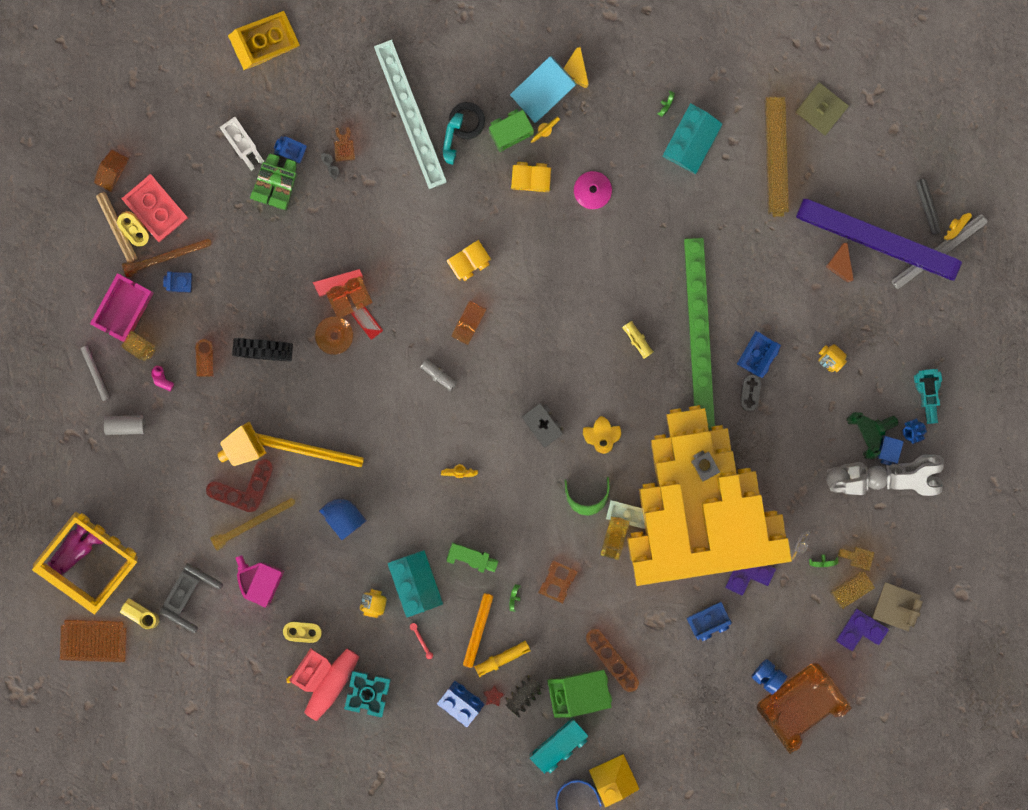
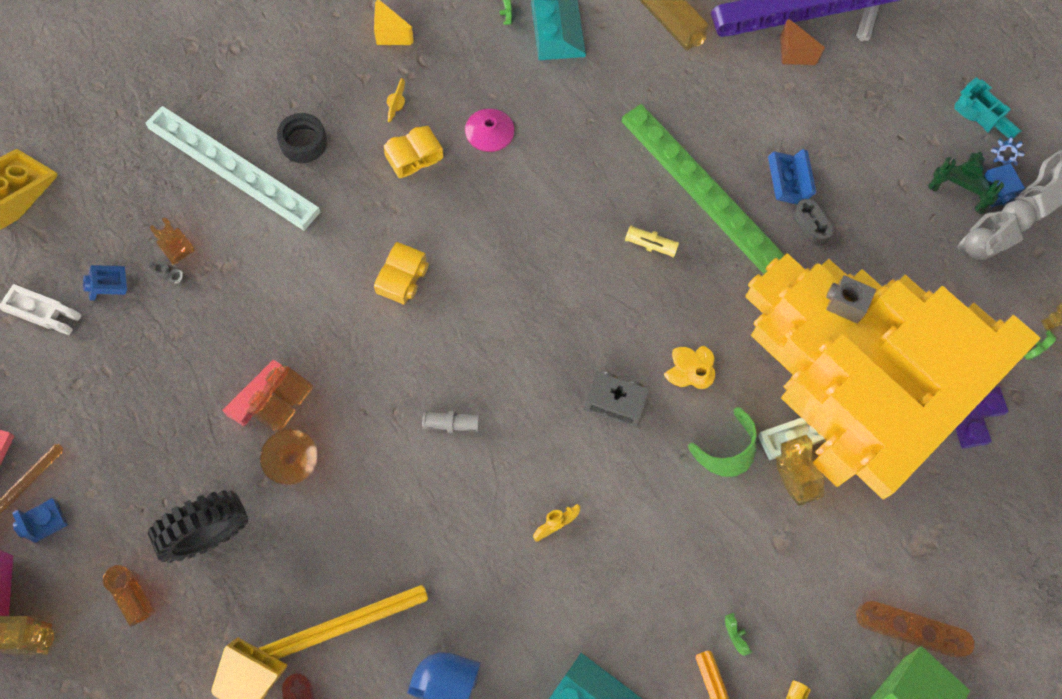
camera: 35 degrees left, 20 degrees down
dark pink arm [151,365,174,392] -> none
bright green hips [250,154,297,211] -> none
sticker [350,302,383,340] -> none
teal bar [443,113,463,165] -> none
bright green hips [446,542,498,573] -> none
clear orange slope [451,301,487,345] -> none
bright green brick [489,109,534,152] -> none
medium azure tile [510,56,577,123] -> none
clear orange piece [538,560,577,604] -> none
blue bracket [686,601,732,641] -> none
yellow head [818,344,847,373] -> none

